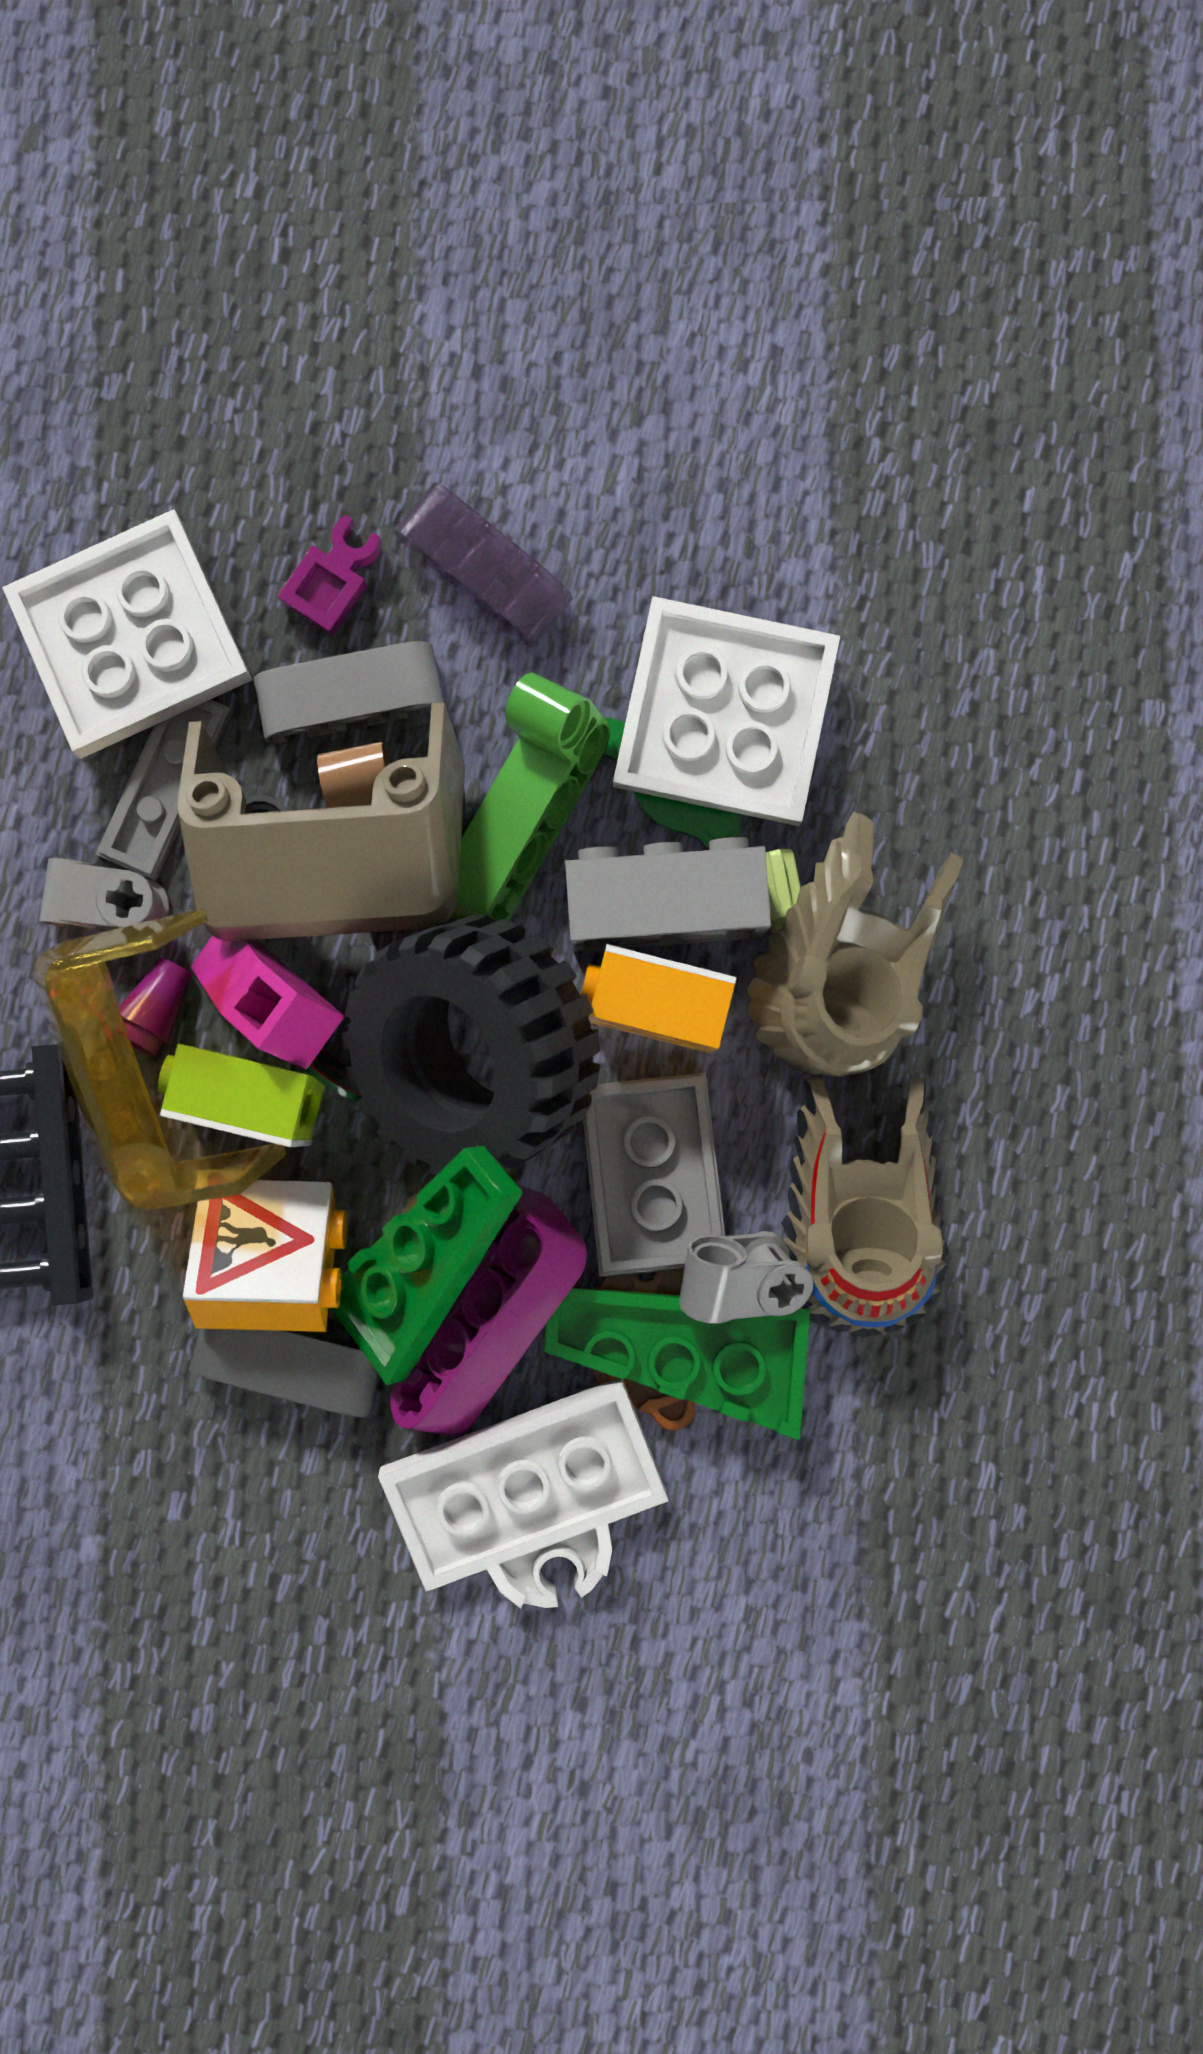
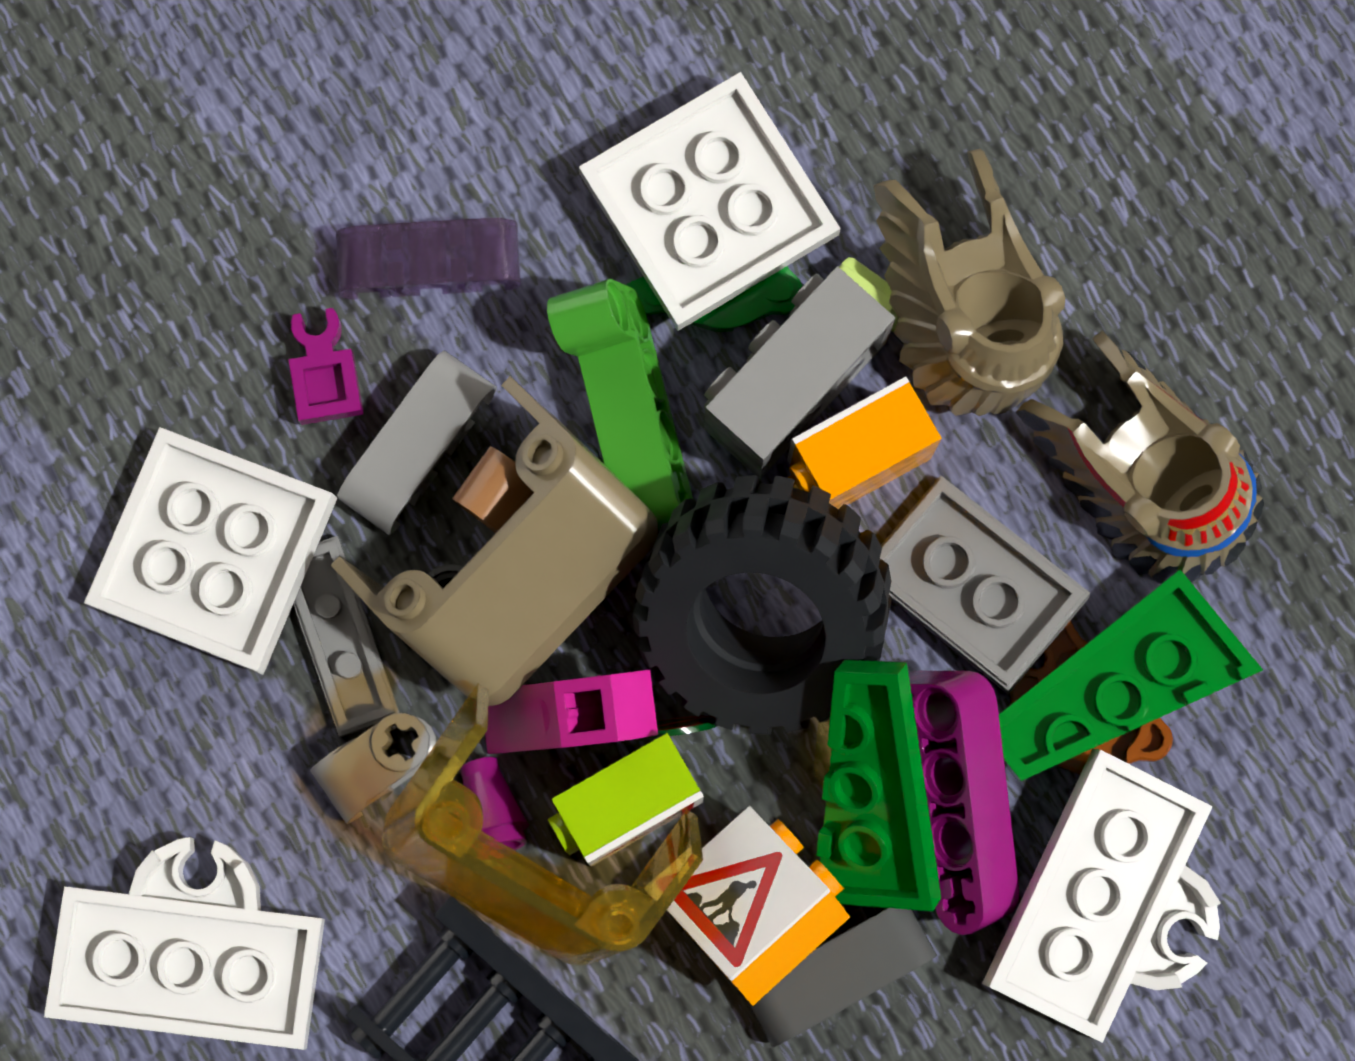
camera: 50 degrees left, 5 degrees down
light grey piece [679,1231,813,1323] -> none

